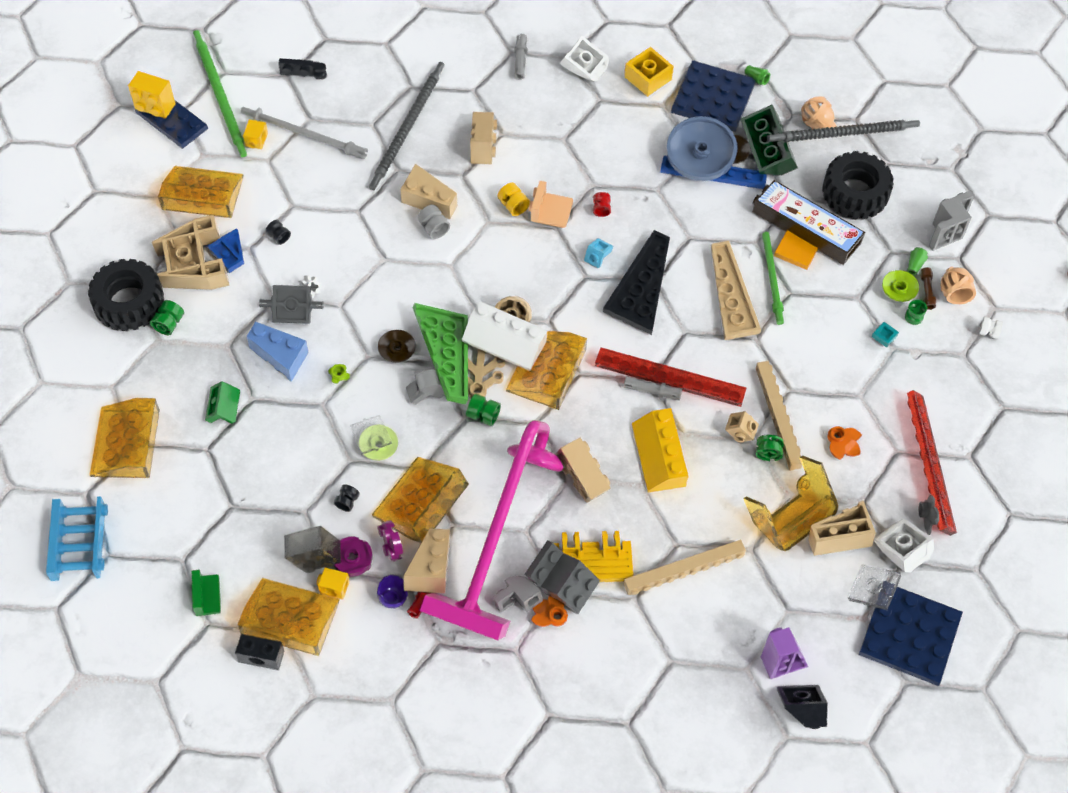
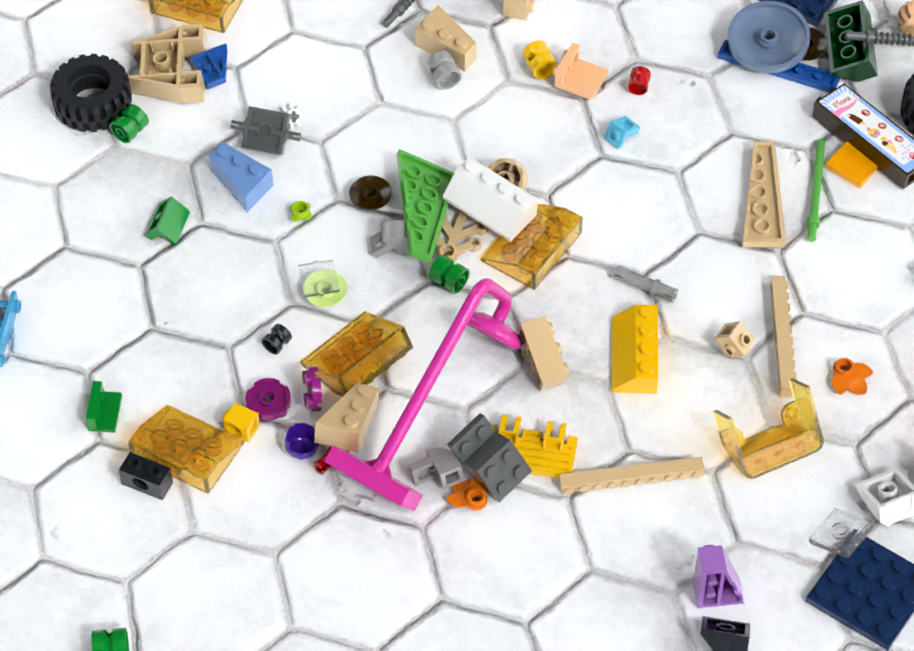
camera: 15 degrees right, 5 degrees down
clear yellow slope [90,398,160,478] -> none
black wheel [265,220,291,245] -> none
clear smoke brick [284,526,341,573] -> none
clear red plate [595,347,747,407] -> none
black wing [603,230,670,335] -> none
green wheel [756,435,784,462] -> none
tan wedge [808,501,876,556] -> none

